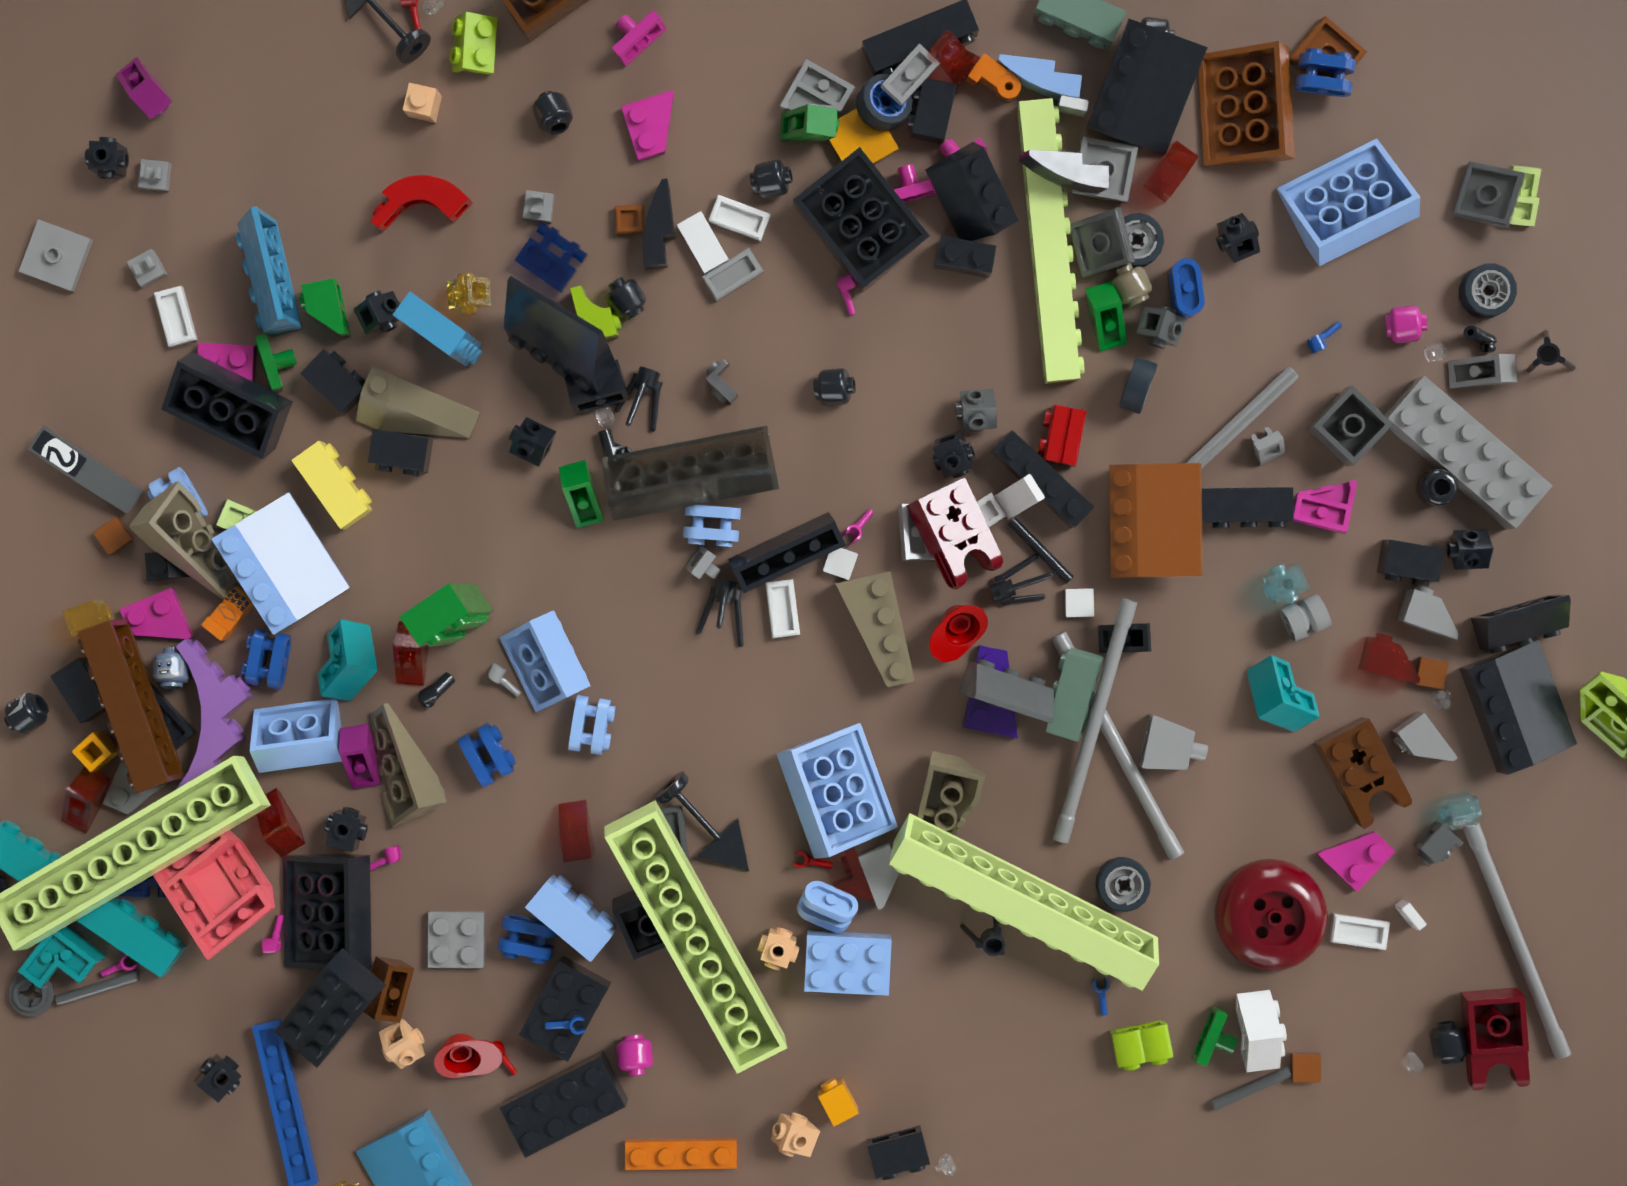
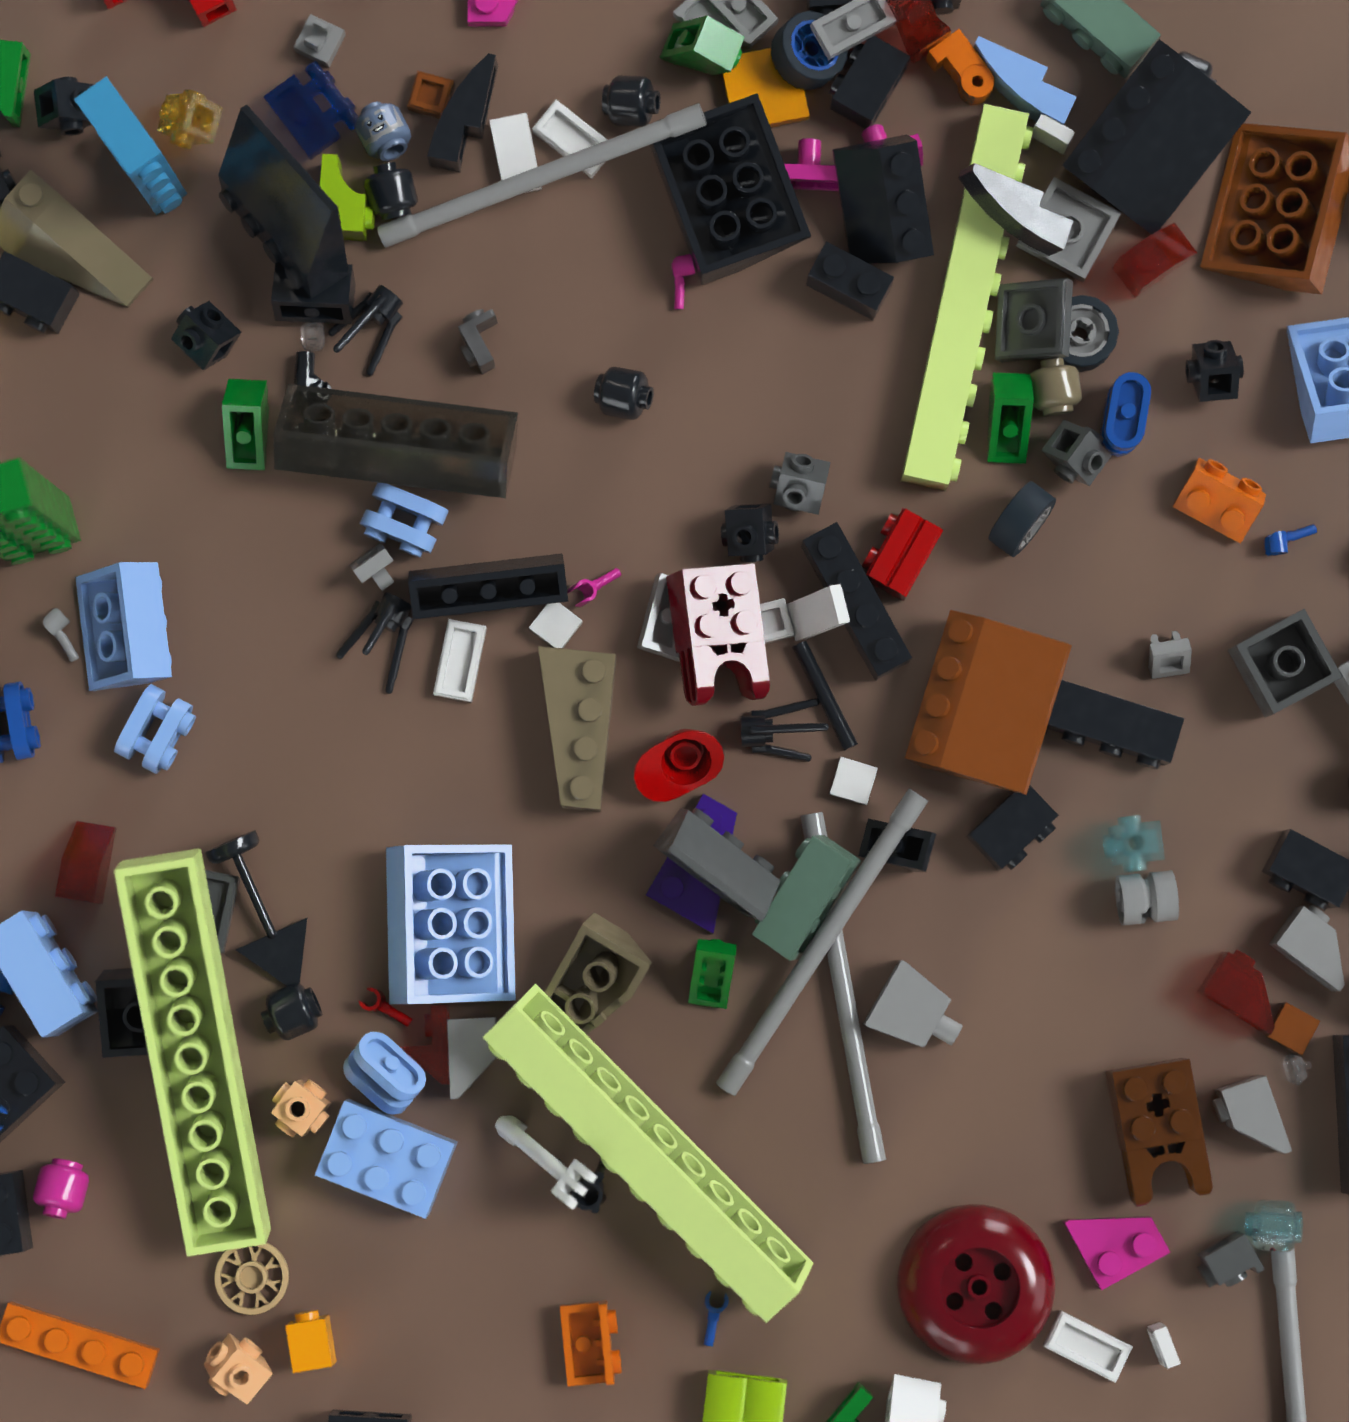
camera: 20 degrees right, 5 degrees down
light grey tile [702,248,764,302] -> none
wheel [1096,857,1151,912] -> none
light grey axle [1186,367,1299,469] -> none
teal panel [1247,655,1320,732] -> none
dark pink wing [1293,480,1358,534] -> none
none -> tan wheel [214,1242,289,1315]
none -> black head [261,983,323,1040]
none -> sand blue head [355,102,411,161]
none -> light grey piece [377,103,707,248]
none -> white hinge [495,1116,598,1209]
none -> orange bracket [560,1300,622,1387]
none -> green tile [688,939,737,1009]
none -> black brick [966,785,1059,870]
none -> orange bracket [1173,458,1266,544]

